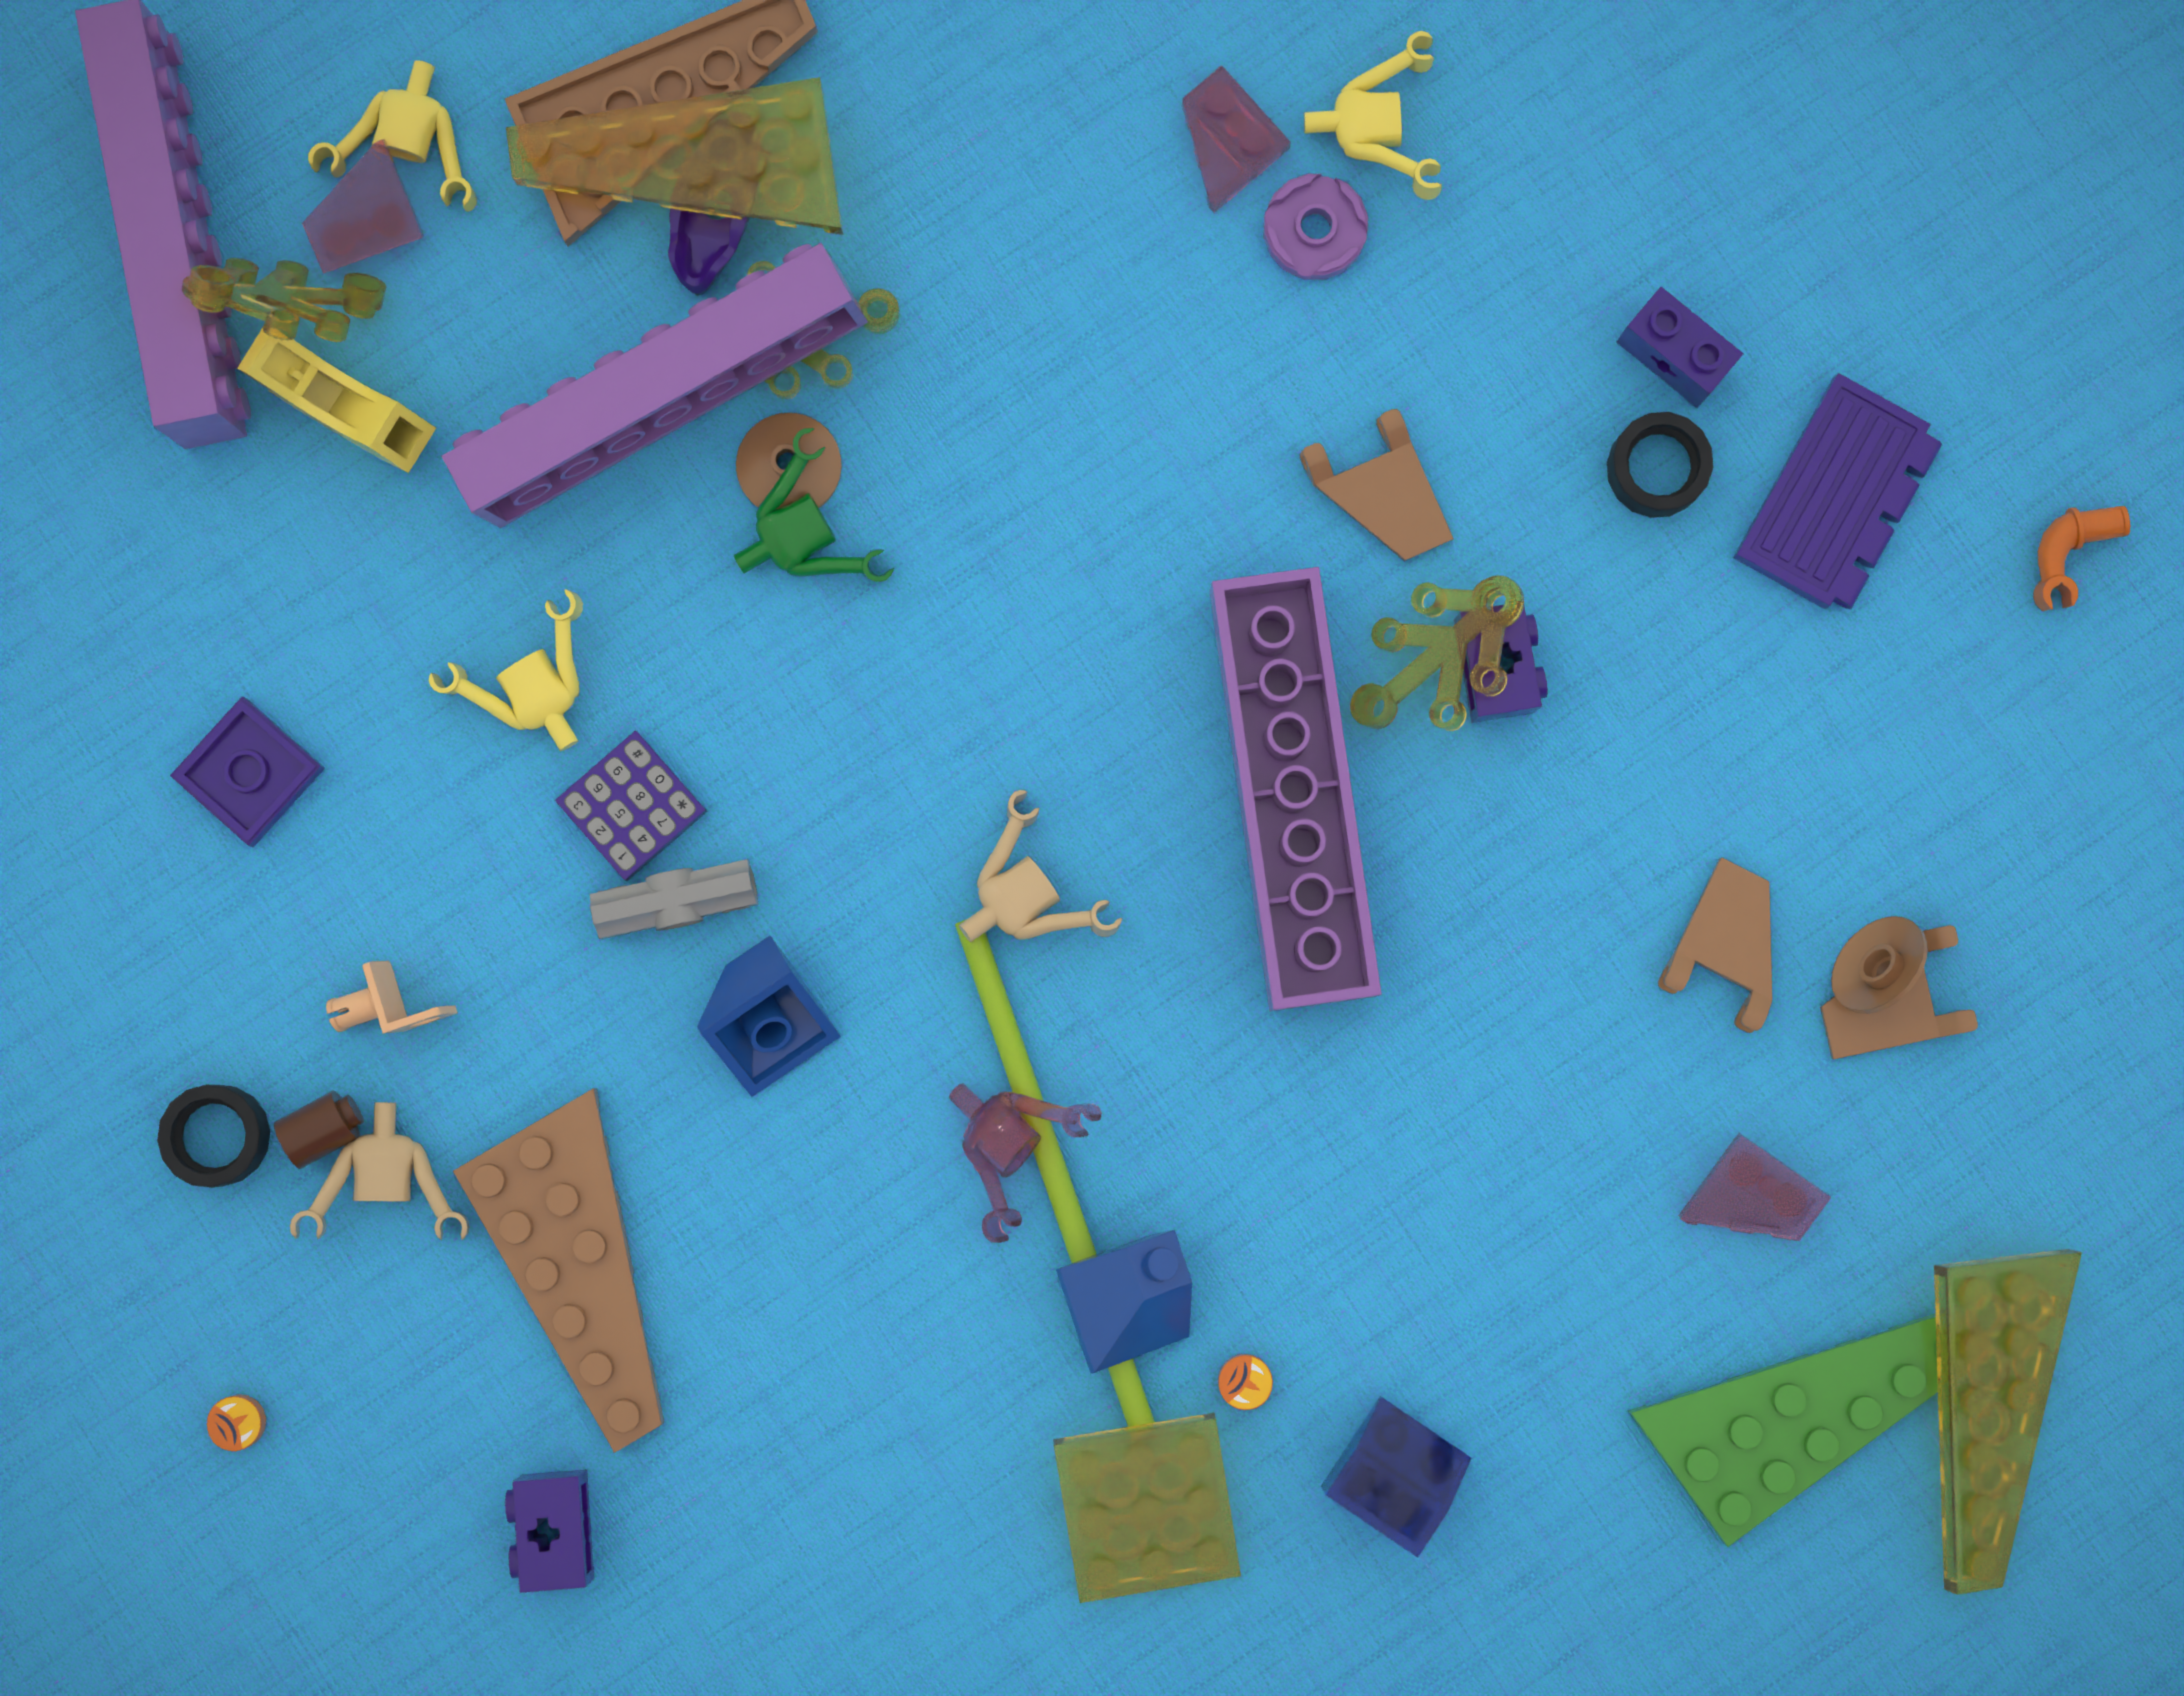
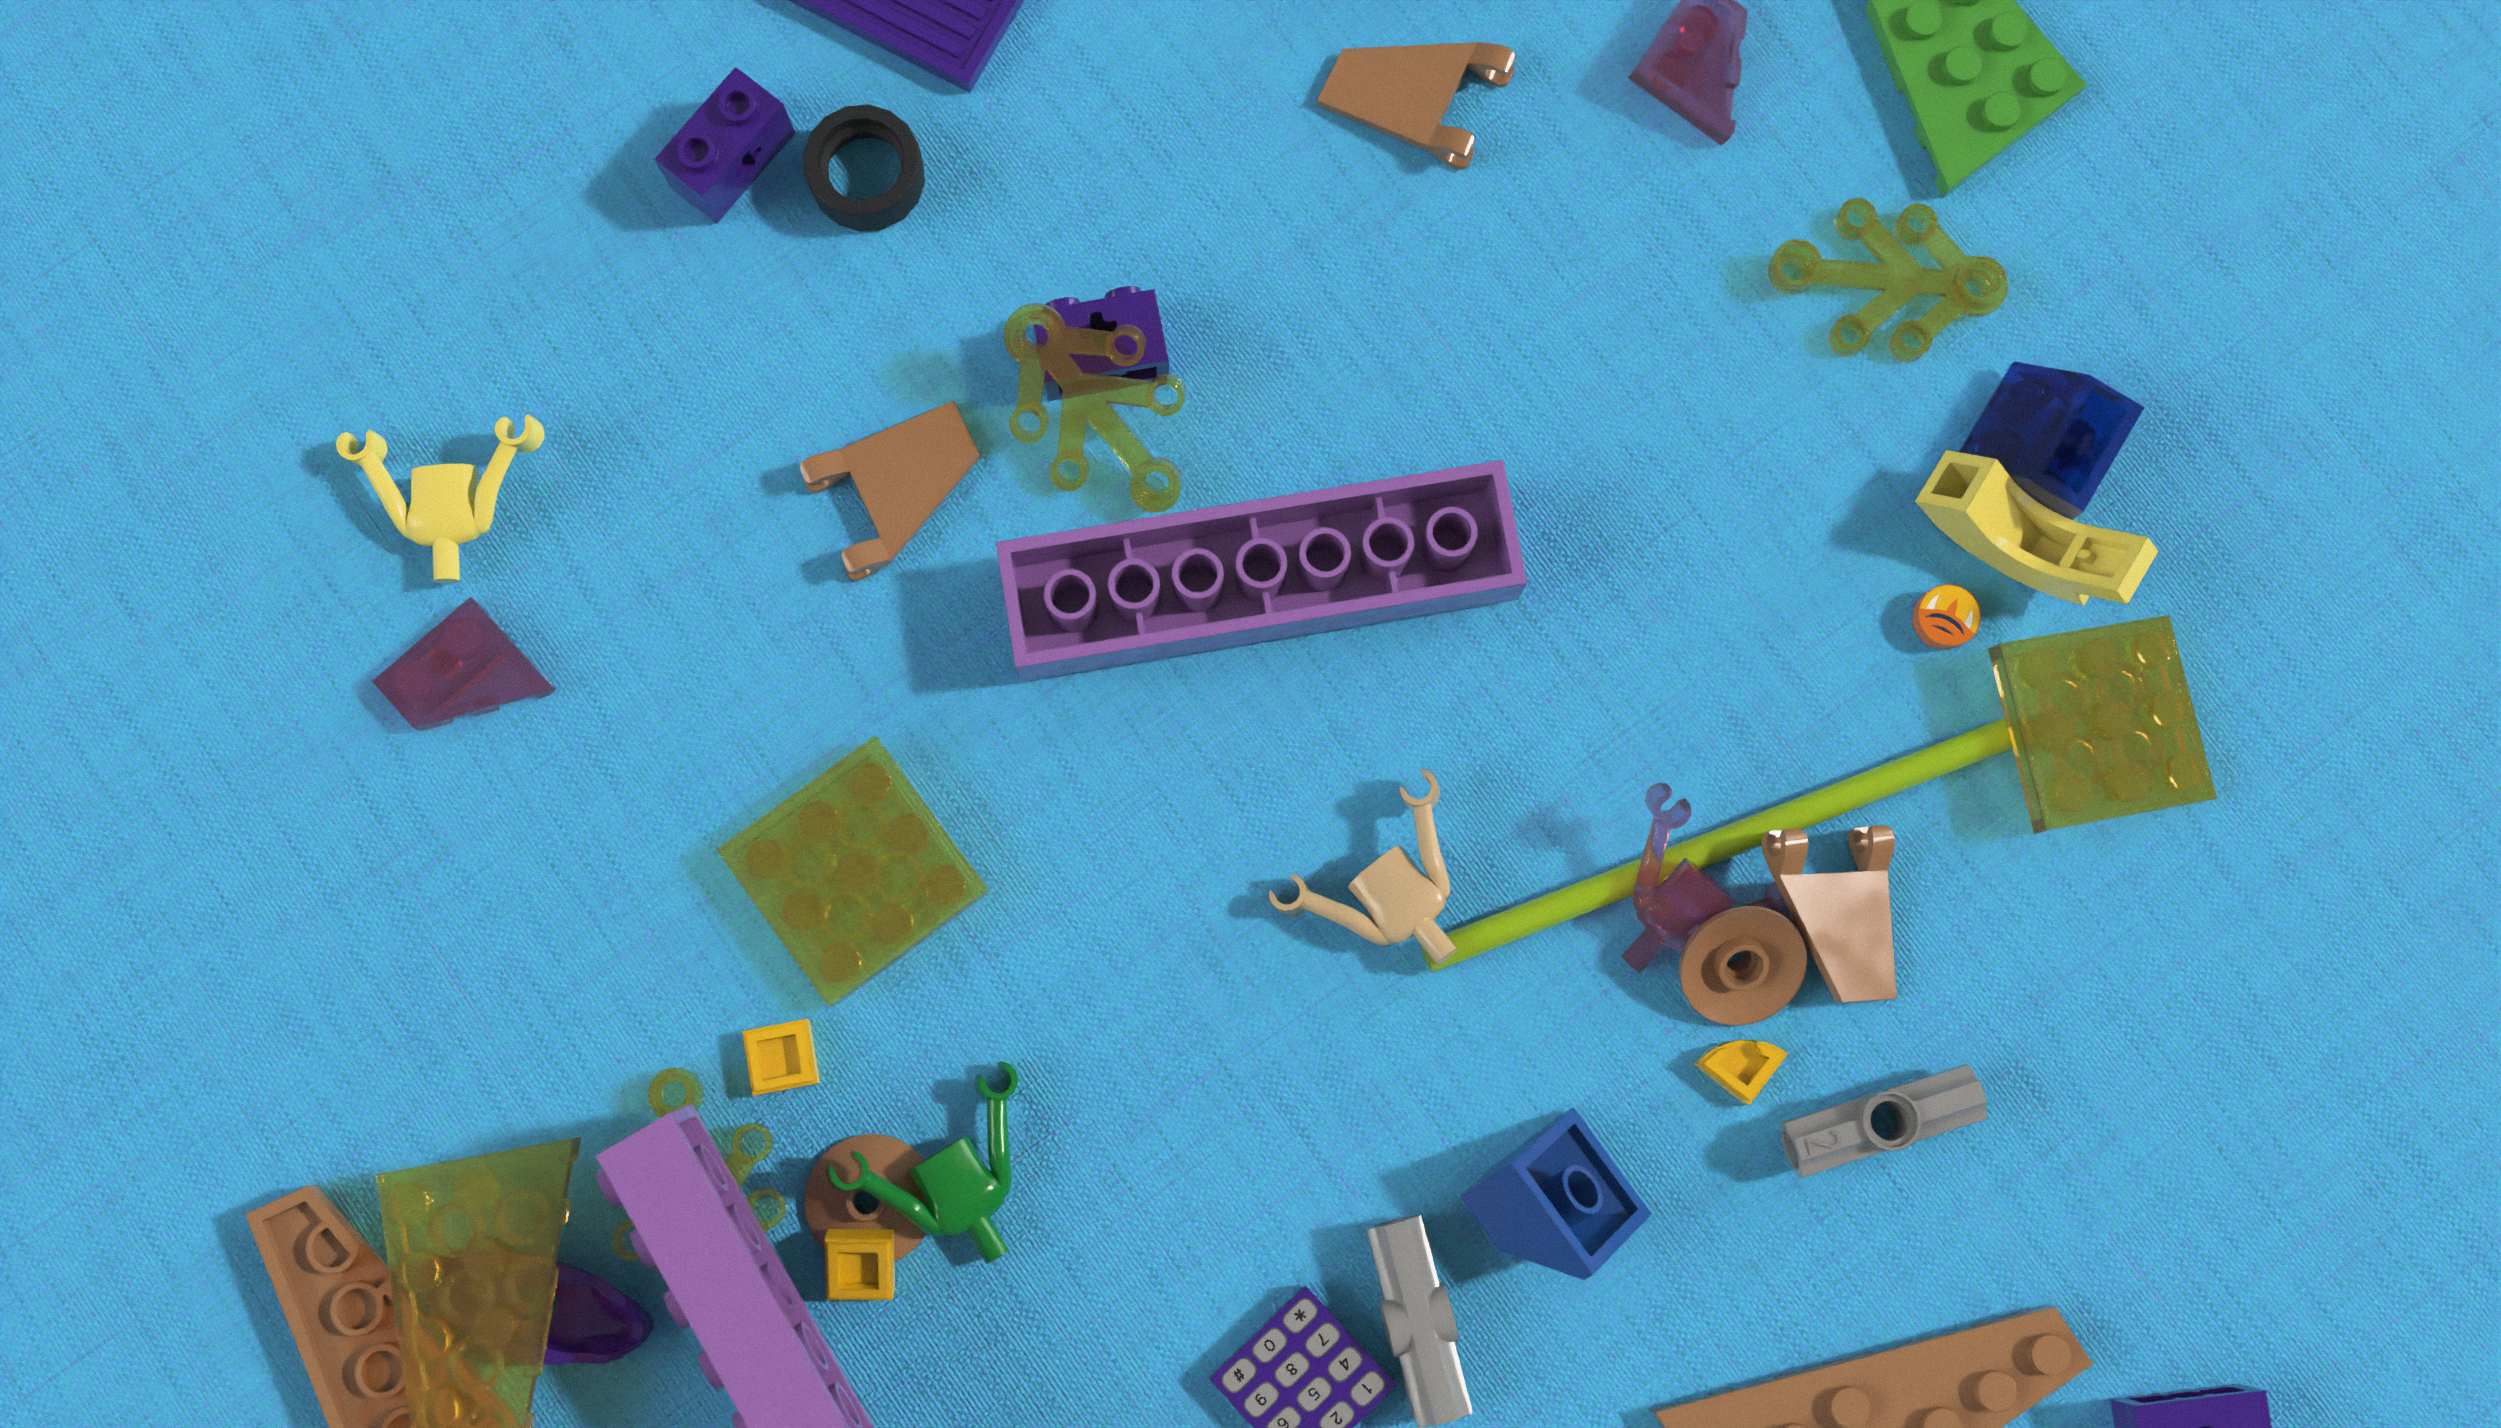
camera: 95 degrees left, 5 degrees down
blue slope [1056,1230,1192,1373] -> none
medium lavender tile [1263,173,1368,280] -> none
none -> clear yellow plate [717,735,990,1008]
none -> yellow tile [742,1019,821,1096]
none -> yellow tile [824,1229,895,1300]
none -> medium nougat dish [1679,906,1807,1026]
none -> yellow tile [1694,1040,1788,1105]
none -> flag [1762,825,1897,1003]
none -> clear yellow plant [1768,198,2008,362]
none -> light grey piece [1779,1064,1988,1178]
none -> light yellow arch [1915,450,2158,606]

